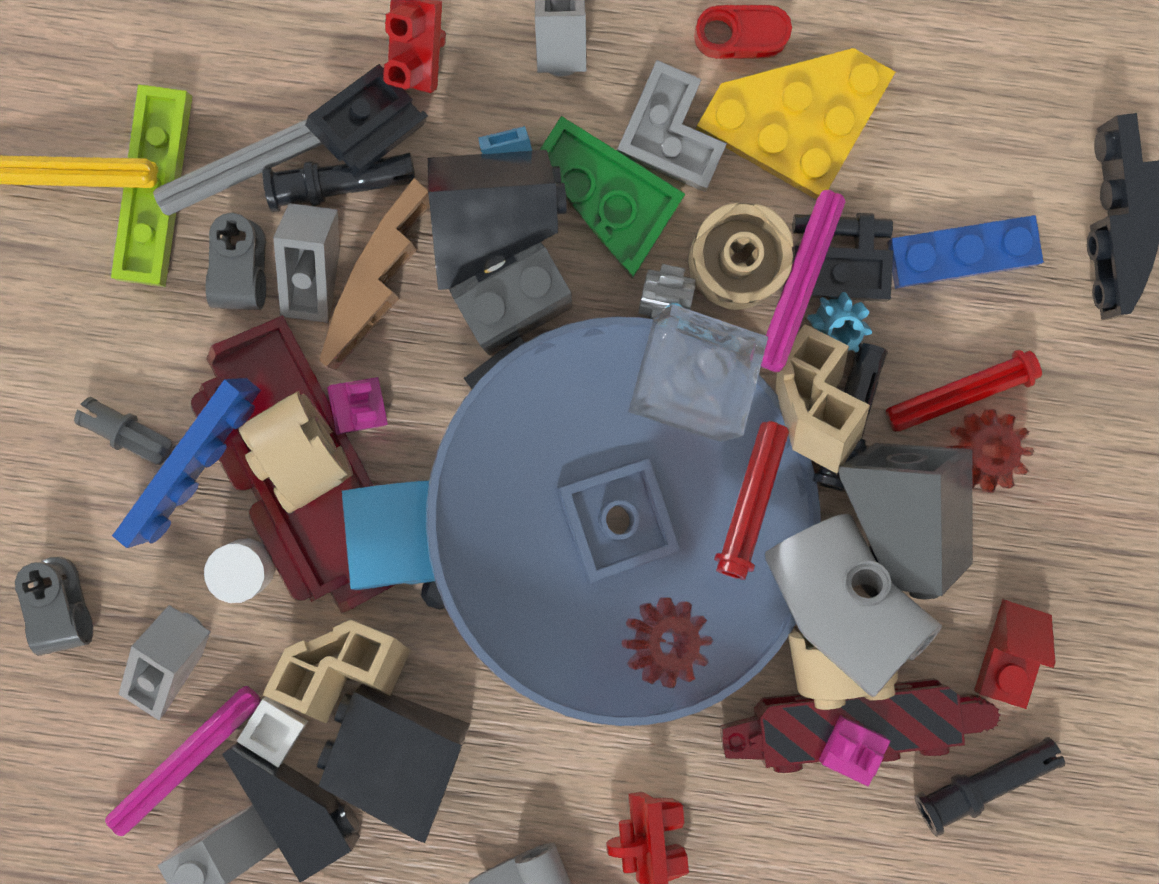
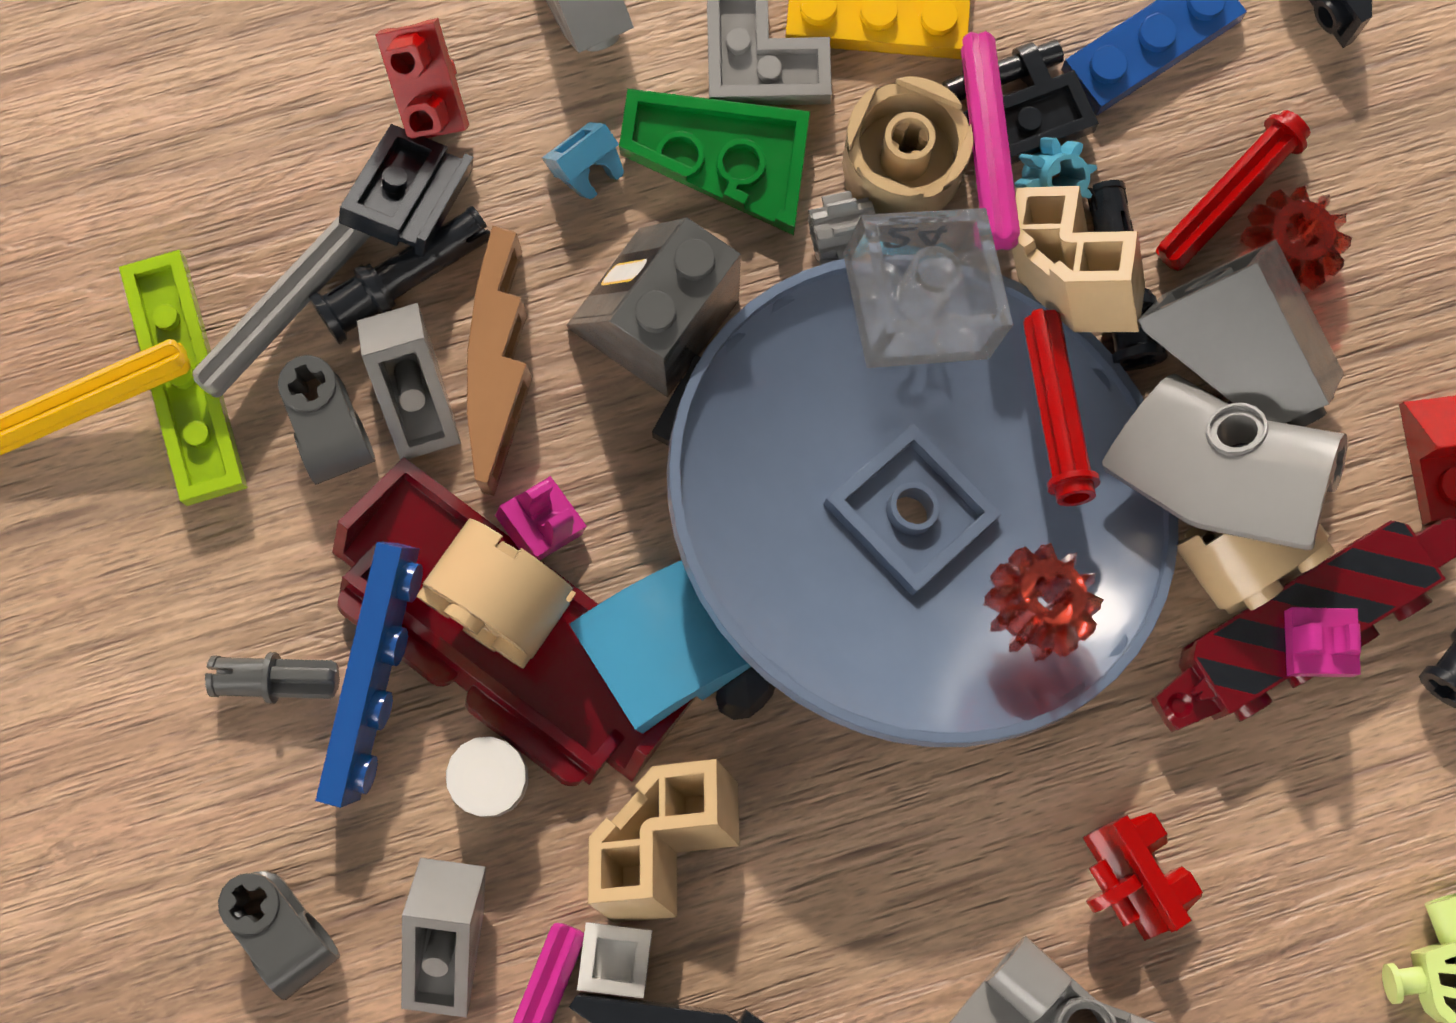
camera: 25 degrees left, 10 degrees down
black slope [317,684,470,843] -> none
black slope [427,150,567,290] -> none

